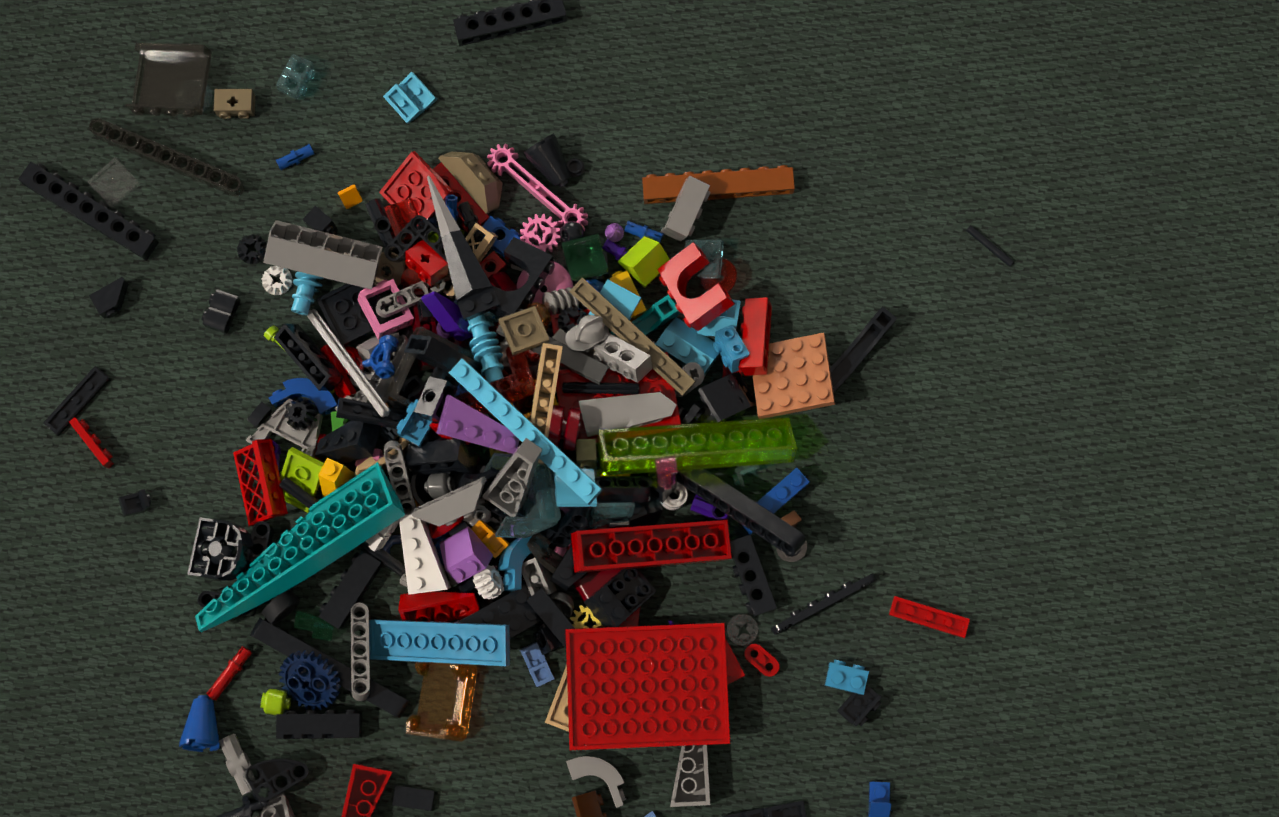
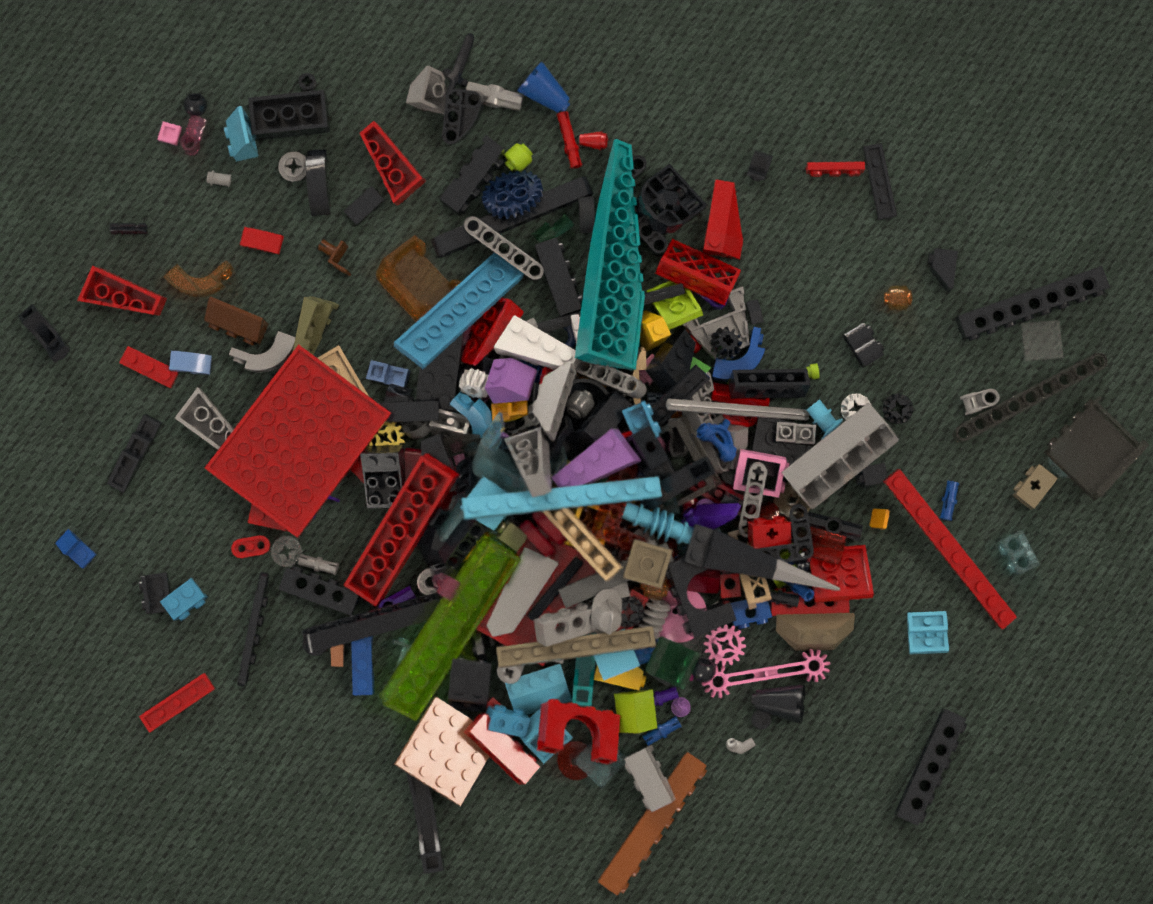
camera: 130 degrees right, 5 degrees up
none -> olive wedge [293,296,339,355]
none -> light grey pin [298,554,339,575]
none -> reddish brown bracket [318,240,351,277]
none -> red cone [579,131,608,150]
none -> red wedge [703,180,743,260]
none -> light grey arm [726,737,756,754]
none -> light grey slope [776,422,816,445]
none -> red plate [883,469,1017,630]
none -> clear orange head [884,286,912,310]
none -> light grey piece [960,389,999,415]

